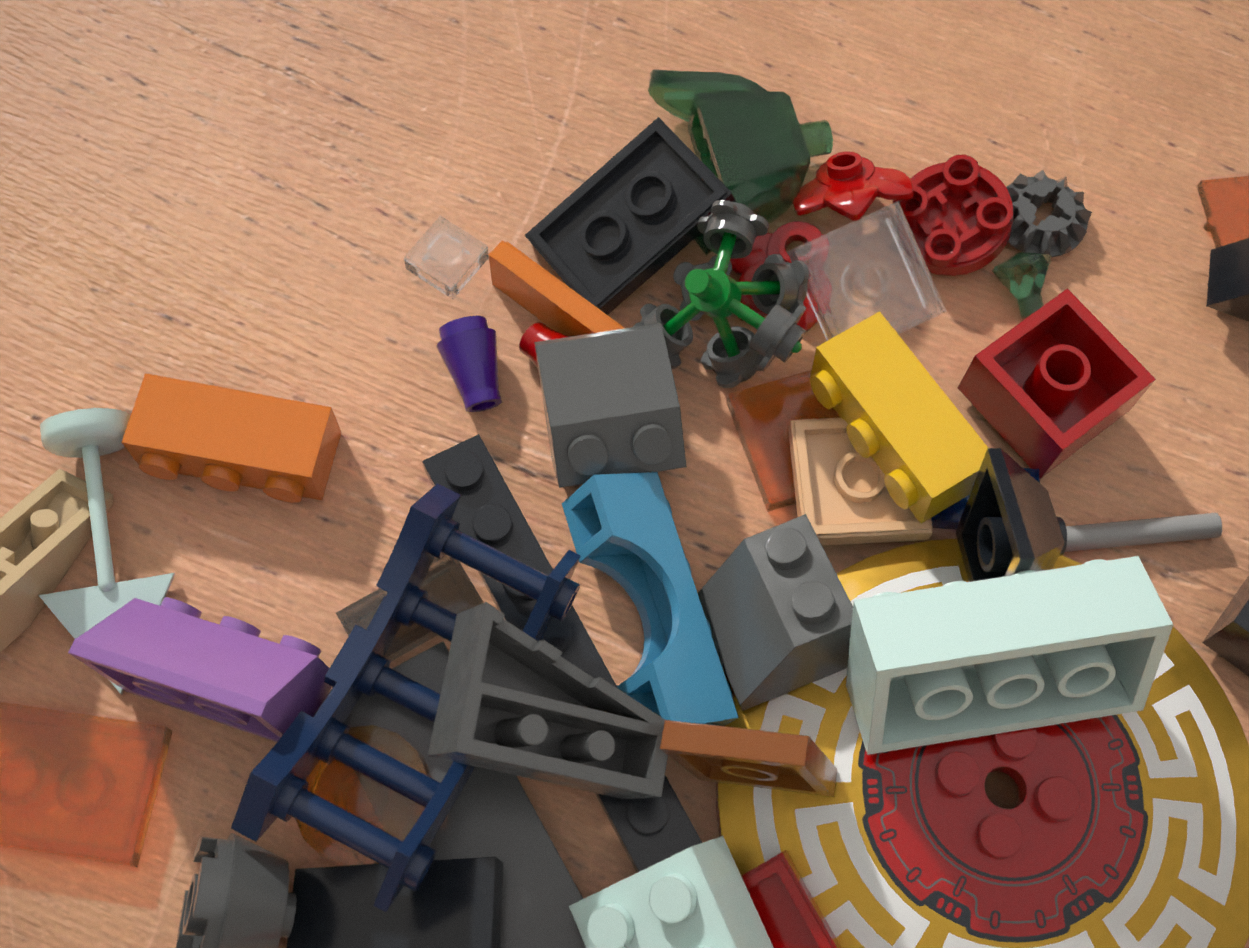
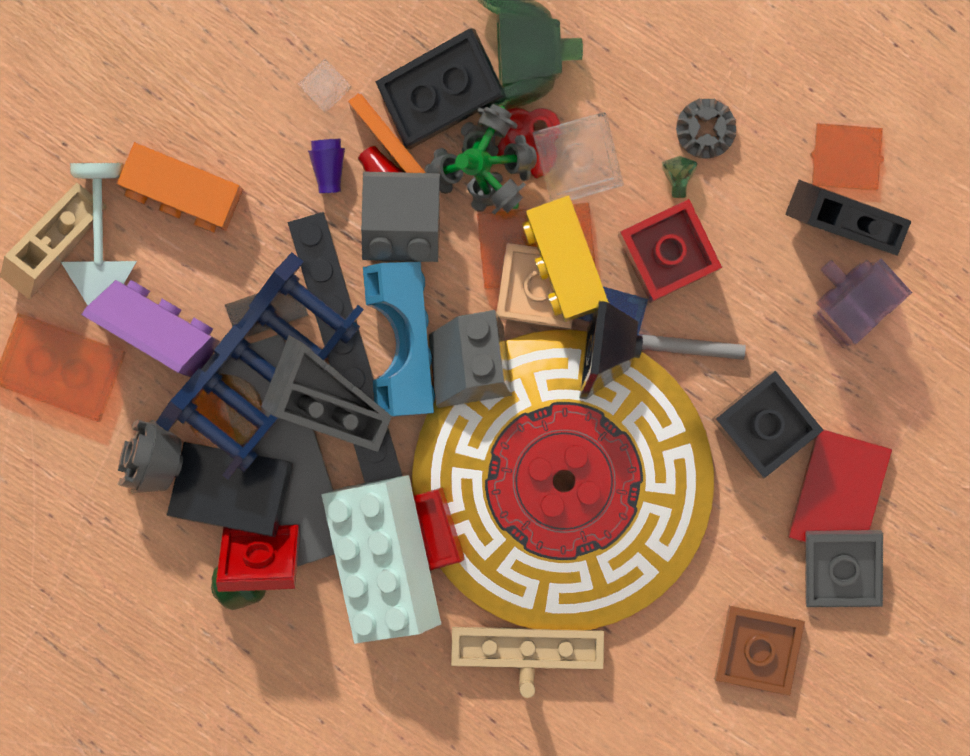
camera: 15 degrees right, 20 degrees up
dark orange tile [660,720,837,797] -> none
red plate [793,151,913,221] -> none
light aqua brick [846,556,1173,755] -> none
red tile [892,155,1013,276] -> none

